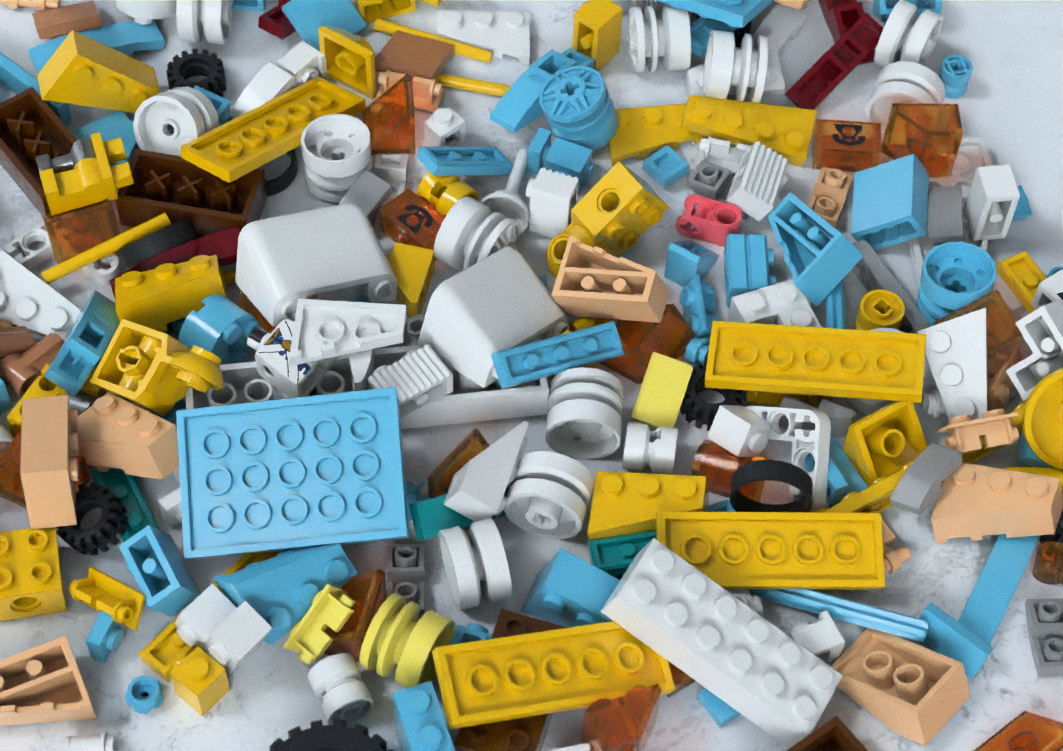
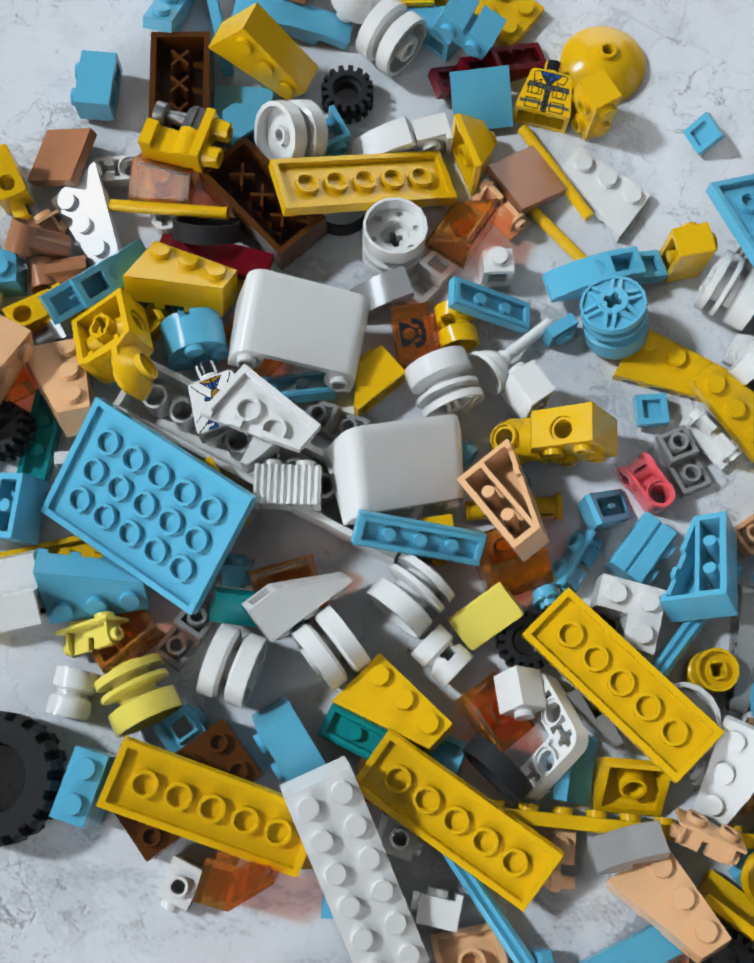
camera: 35 degrees right, 20 degrees up
medium azure brick [543,137,596,194] -> none
white brick [726,142,789,221] -> none

